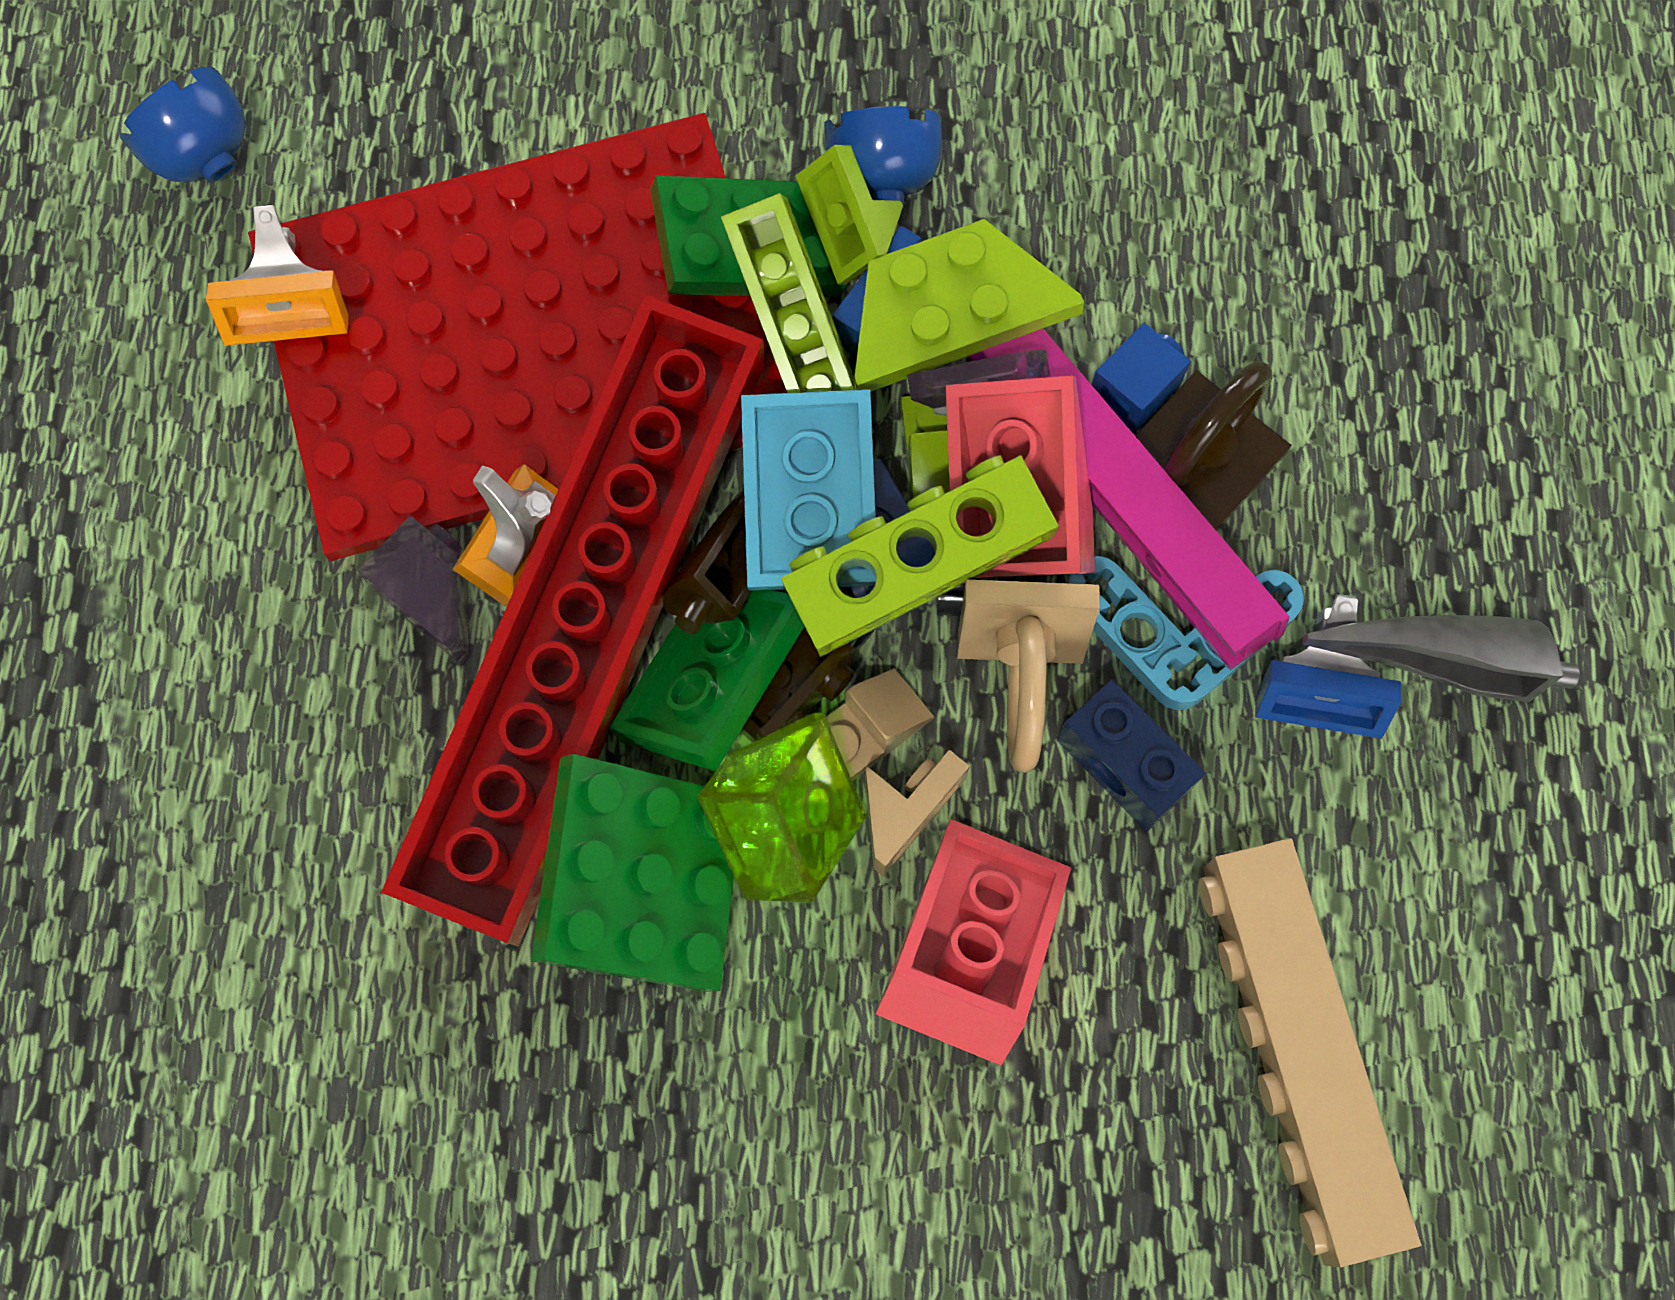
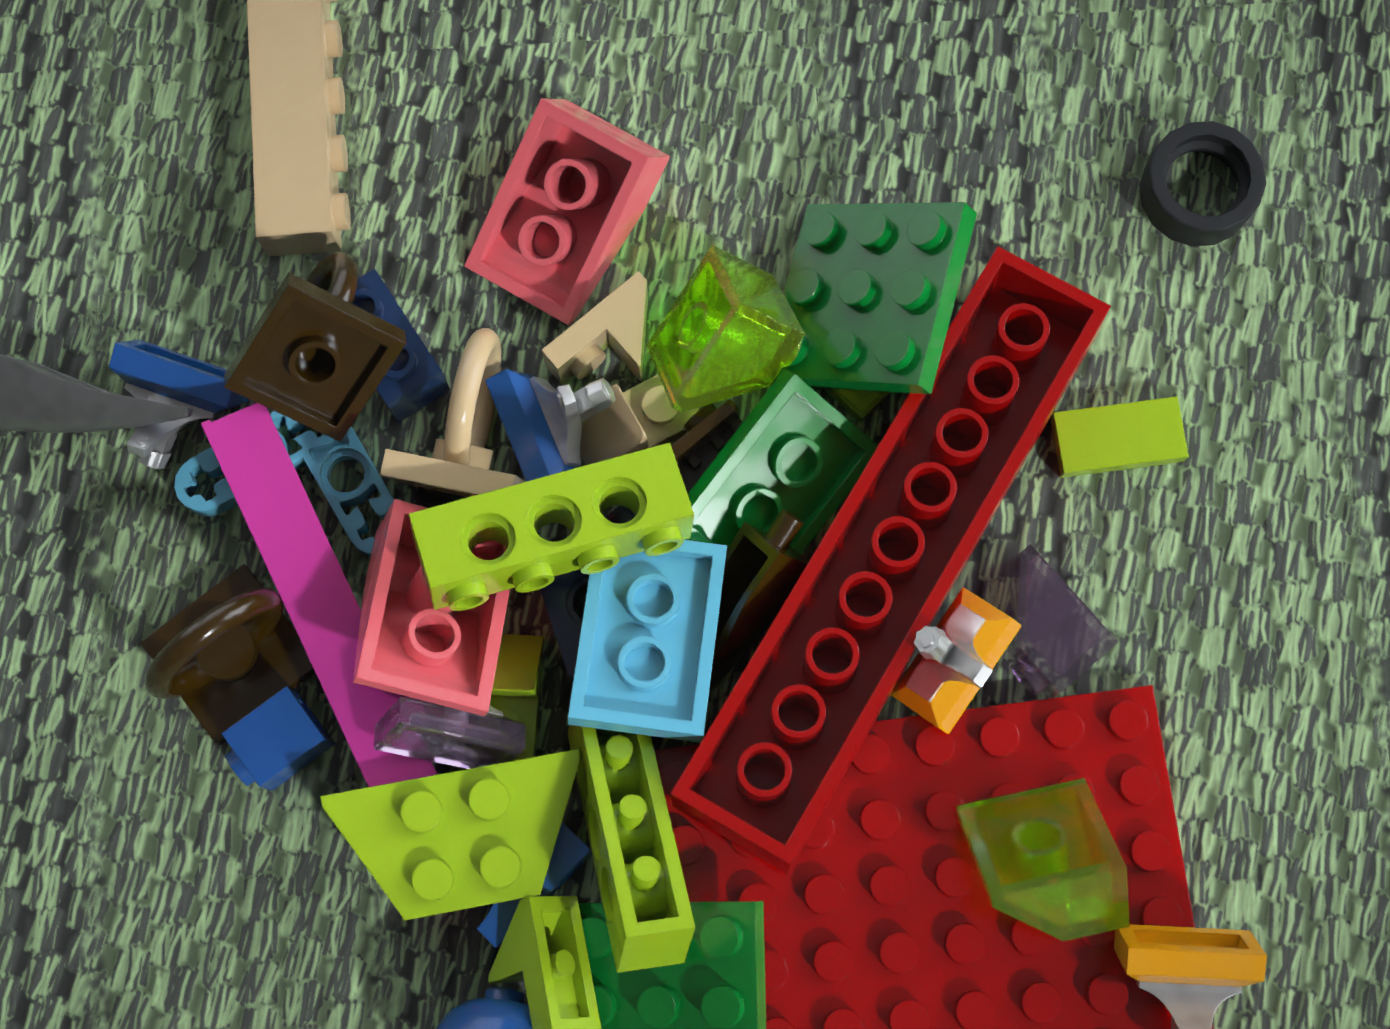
camera: 170 degrees left, 5 degrees up
none -> dark brown tile [224,252,406,442]
none -> piece [485,369,616,481]
none -> clear neon green slope [956,778,1129,941]
none -> lime tile [1050,396,1189,478]
none -> black tyre [1139,121,1266,246]

